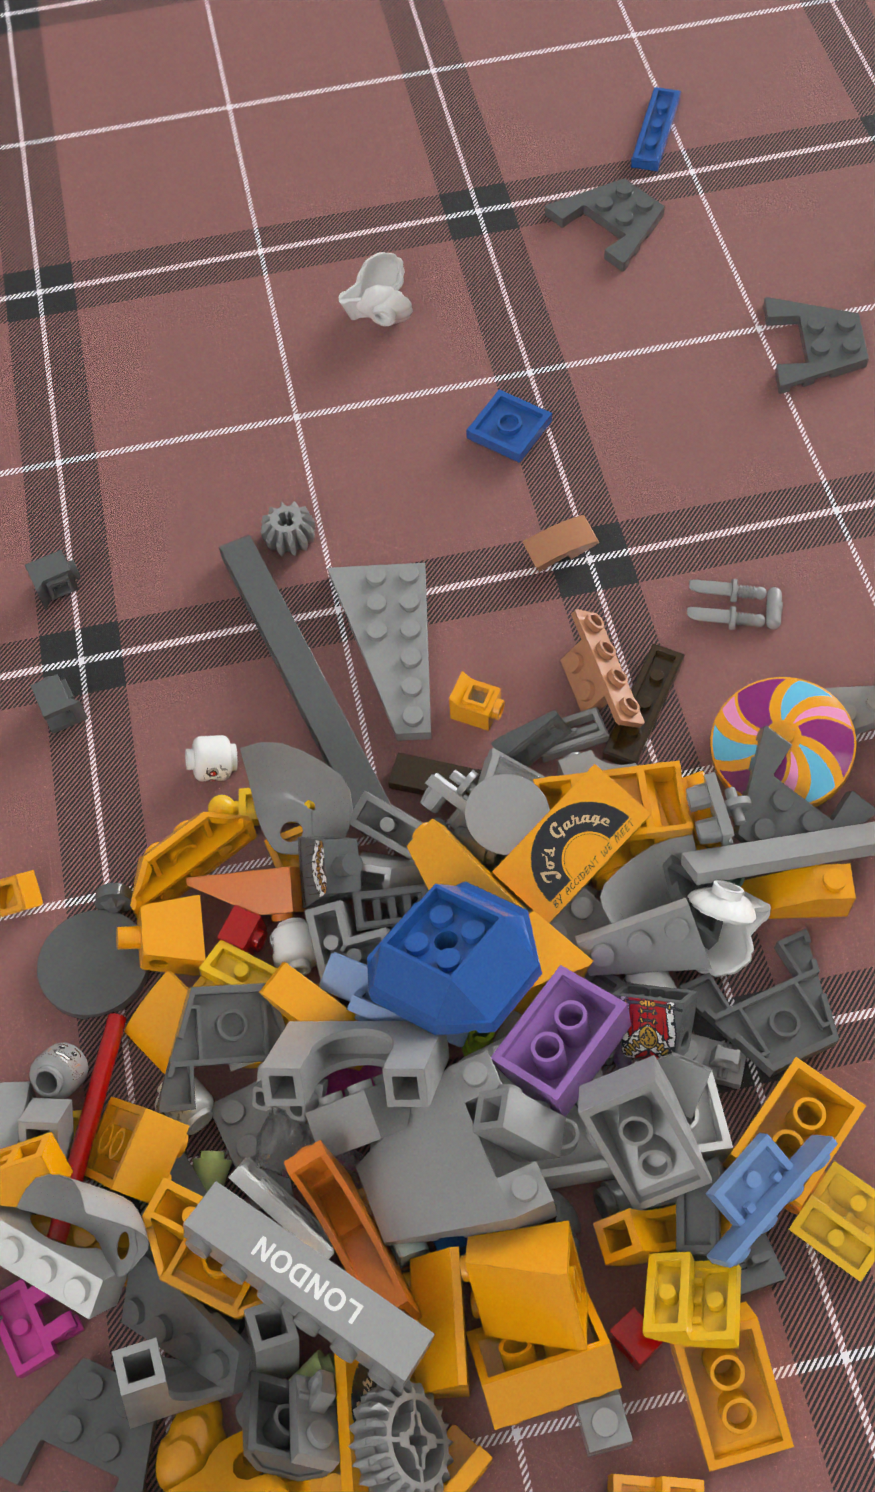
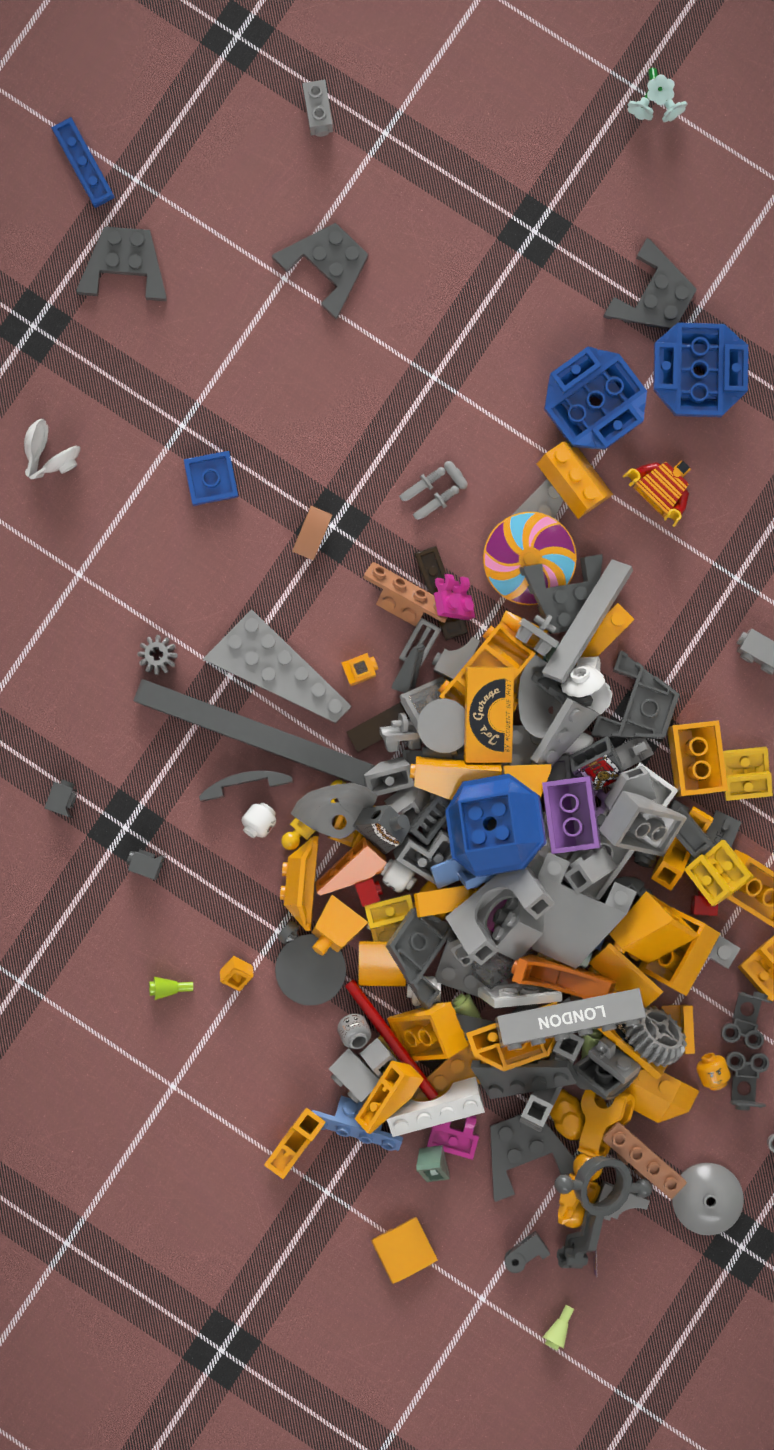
camera: 50 degrees left, 25 degrees up
light grey piece [16,1174,149,1277] -> none
medium blue bracket [705,1133,838,1268] -> none
none -> dark grey slope [199,771,293,802]
none -> dark pink plate [434,574,475,620]

